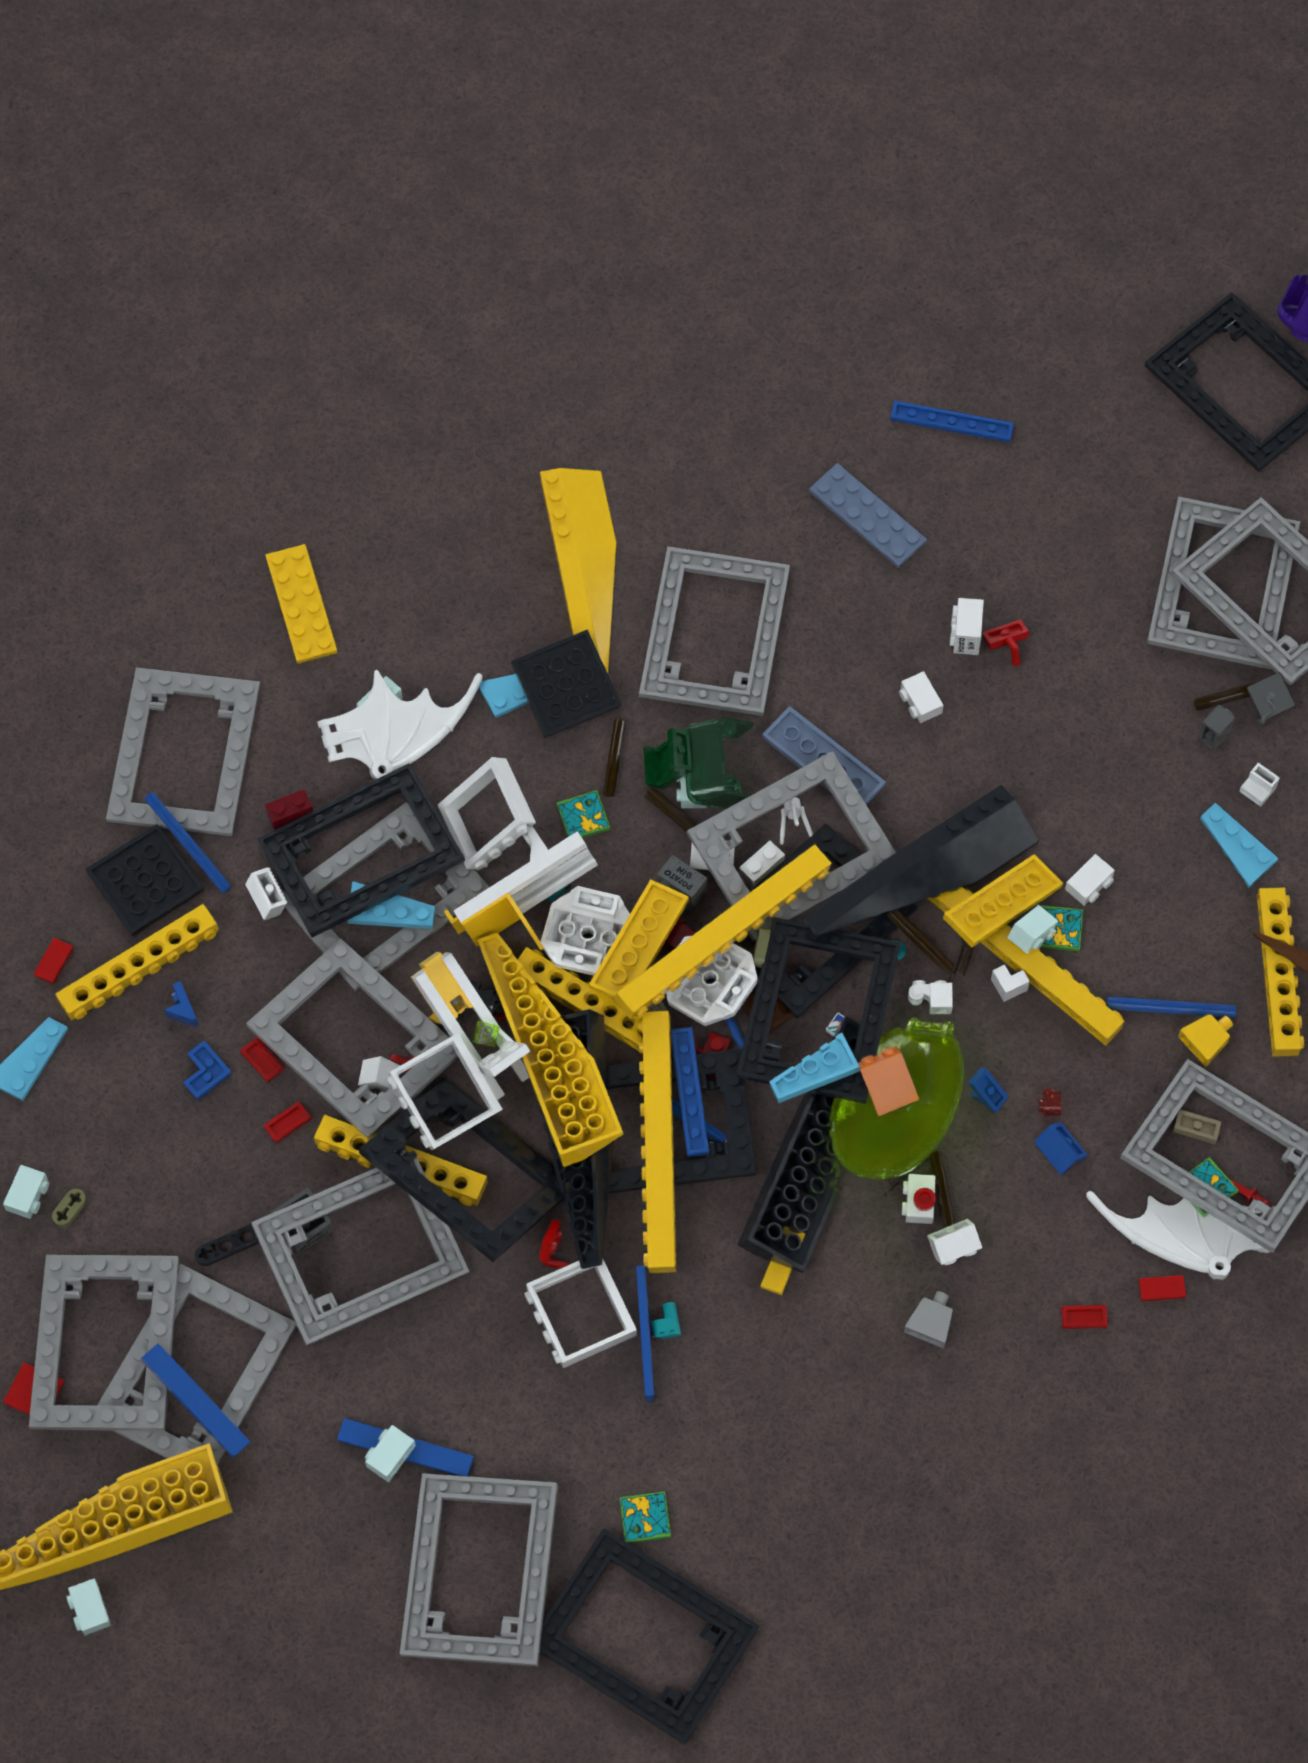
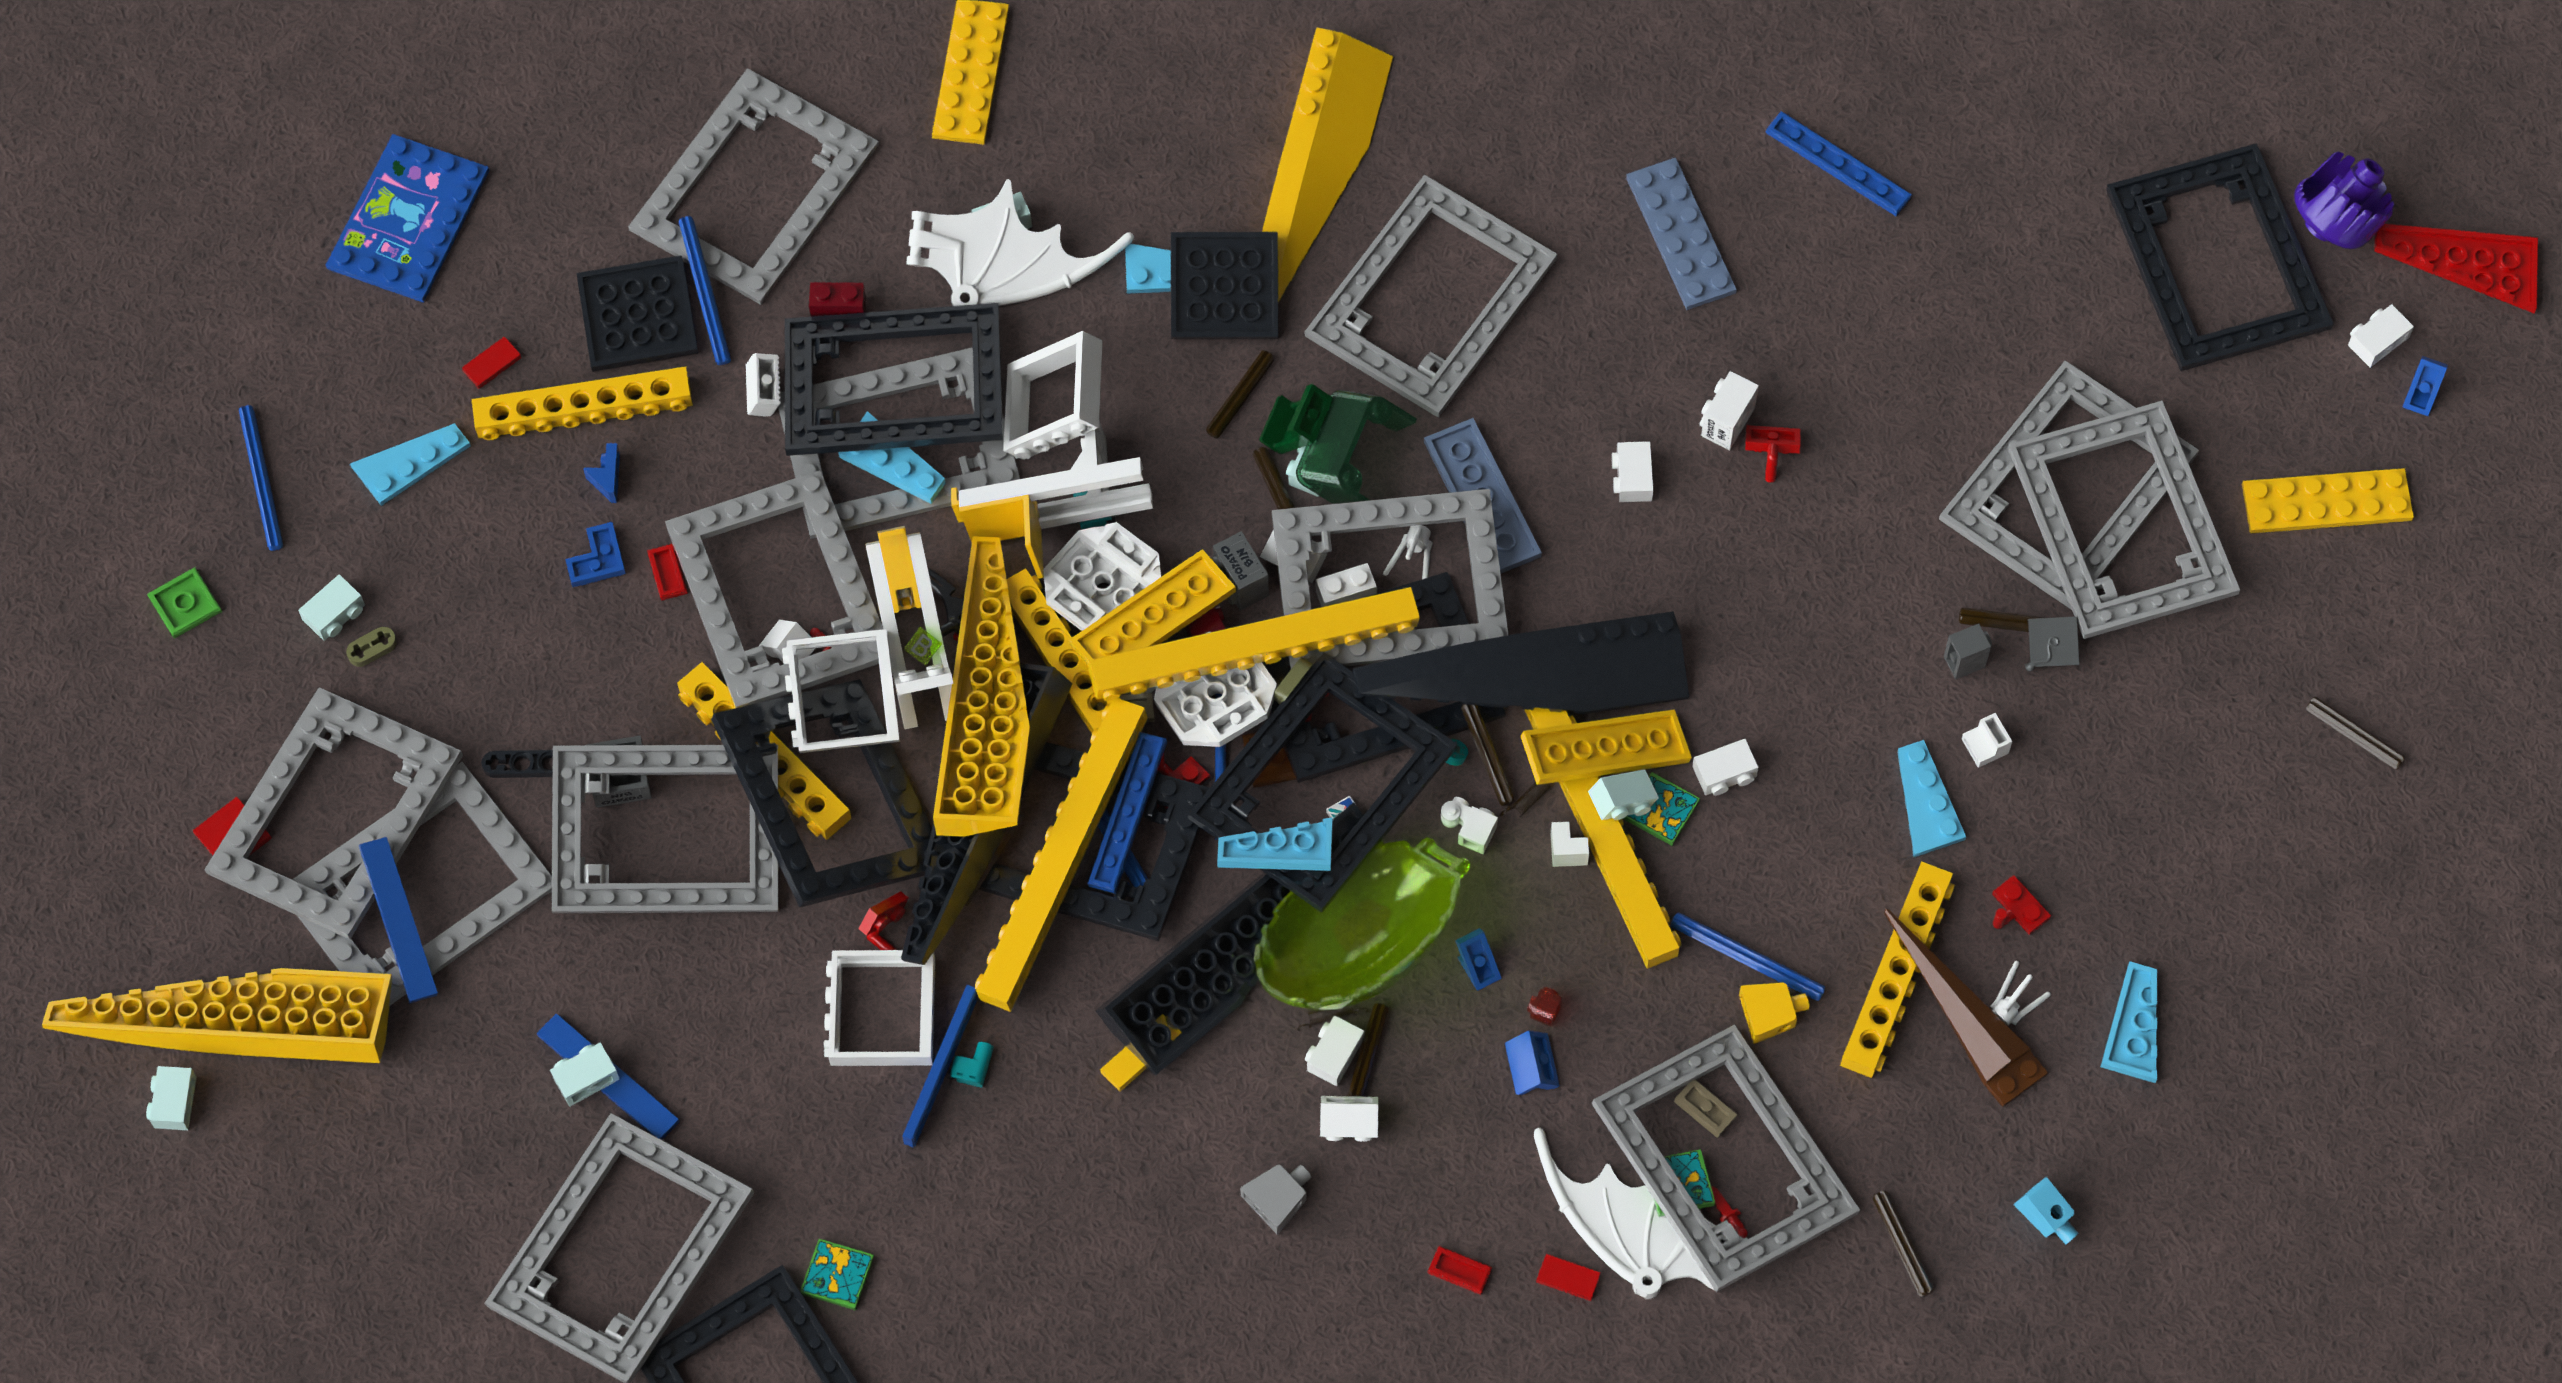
camera: 25 degrees right, 0 degrees up
red tile [263,1101,312,1144] -> none
tile [557,790,610,838] -> none
orange panel [858,1047,919,1116] -> none
red tile [913,1188,936,1211] -> none

